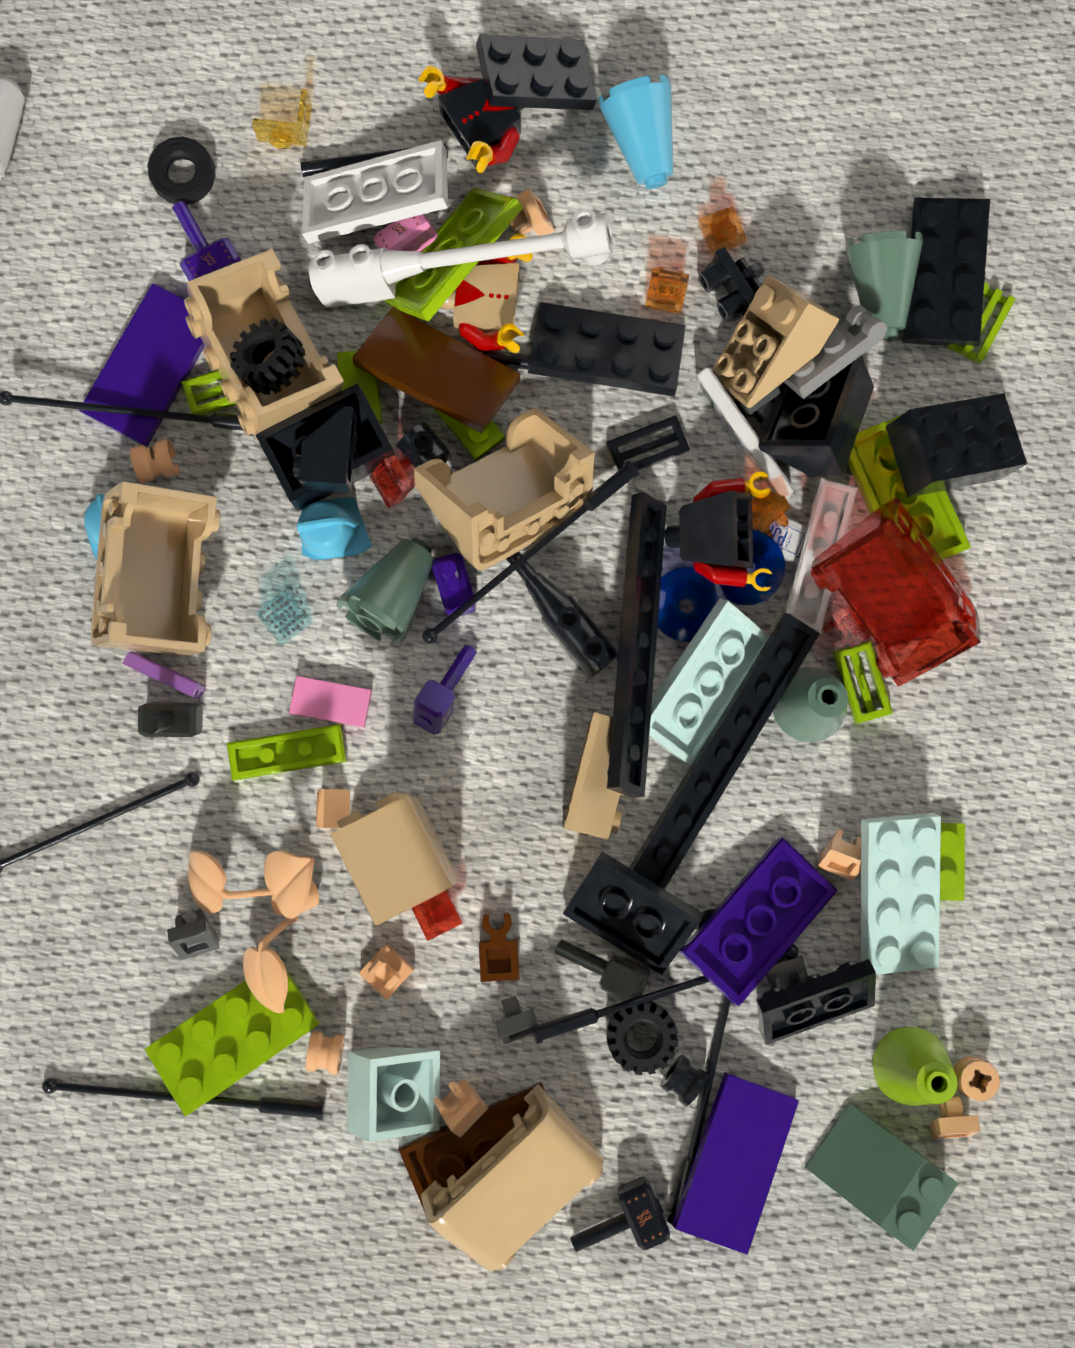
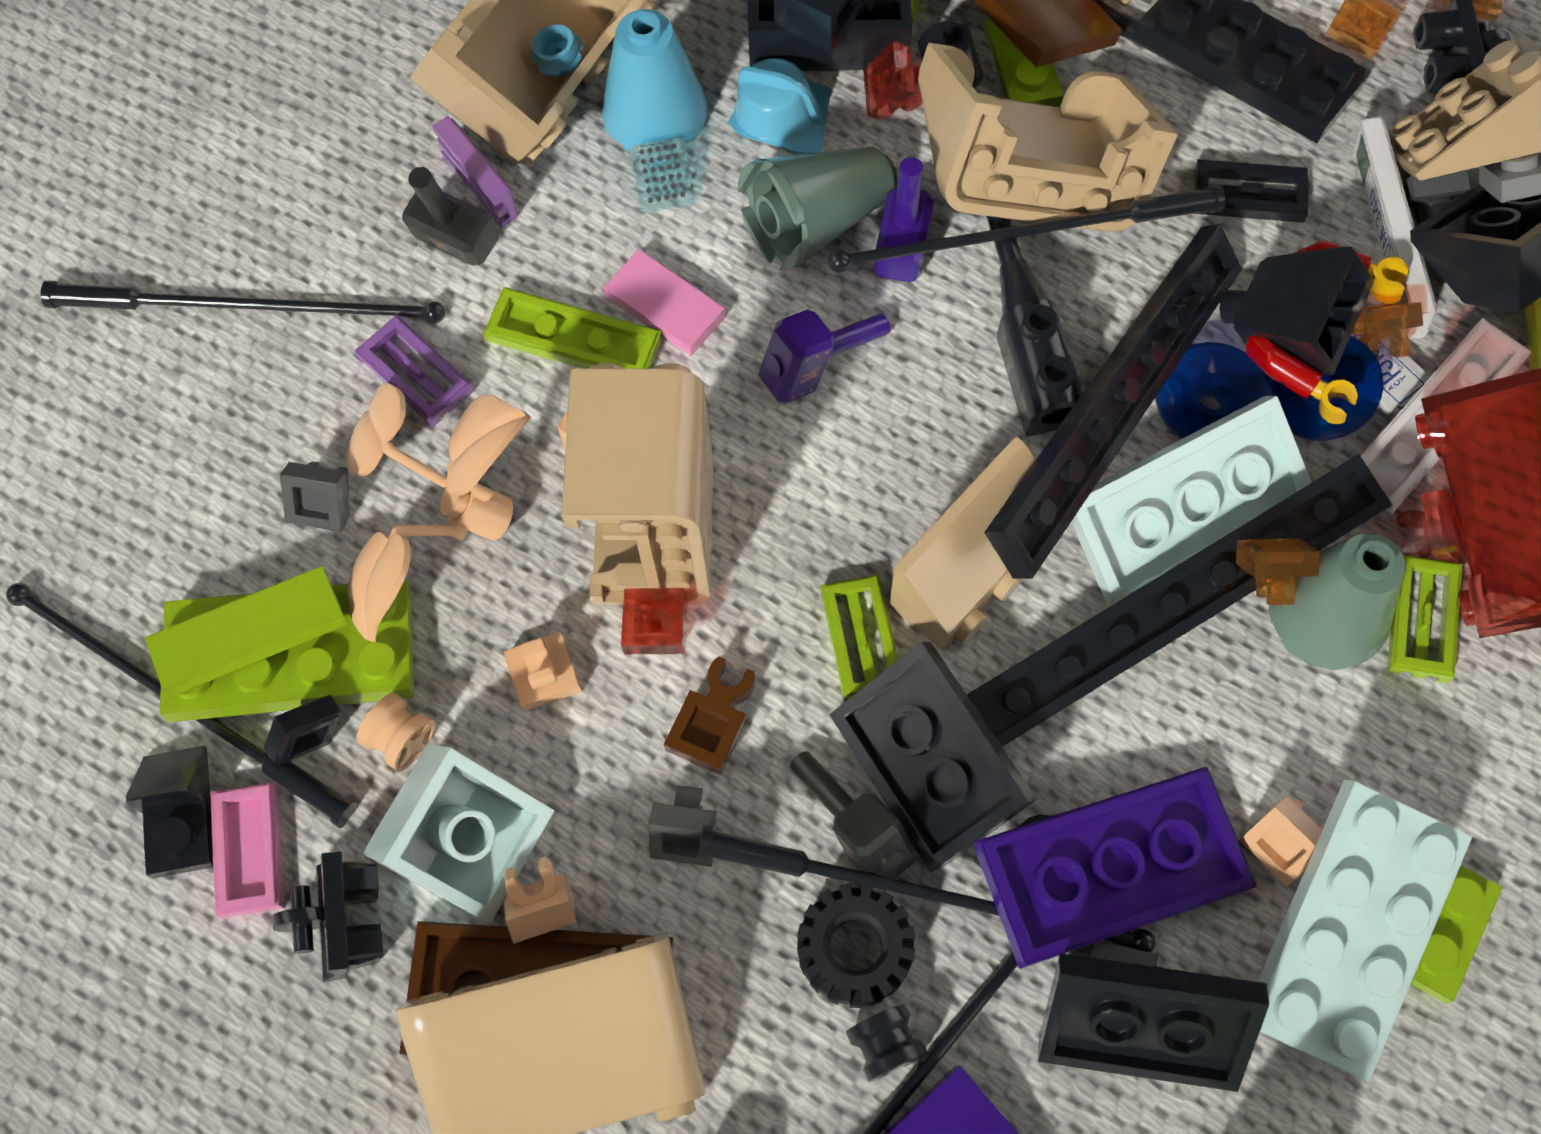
camera: 35 degrees right, 15 degrees down
none -> black slope [126,745,213,879]
none -> lime tile [144,565,348,698]
none -> bright pink tile [211,782,284,919]
none -> black tile [264,694,342,766]
none -> black hips [272,851,383,982]
none -> medium lavender tile [354,315,474,428]
none -> medium azure plate [532,24,584,77]
none -> medium azure cone [601,9,708,157]
none -> lime tile [820,574,899,702]
none -> clear orange tile [1236,538,1320,605]

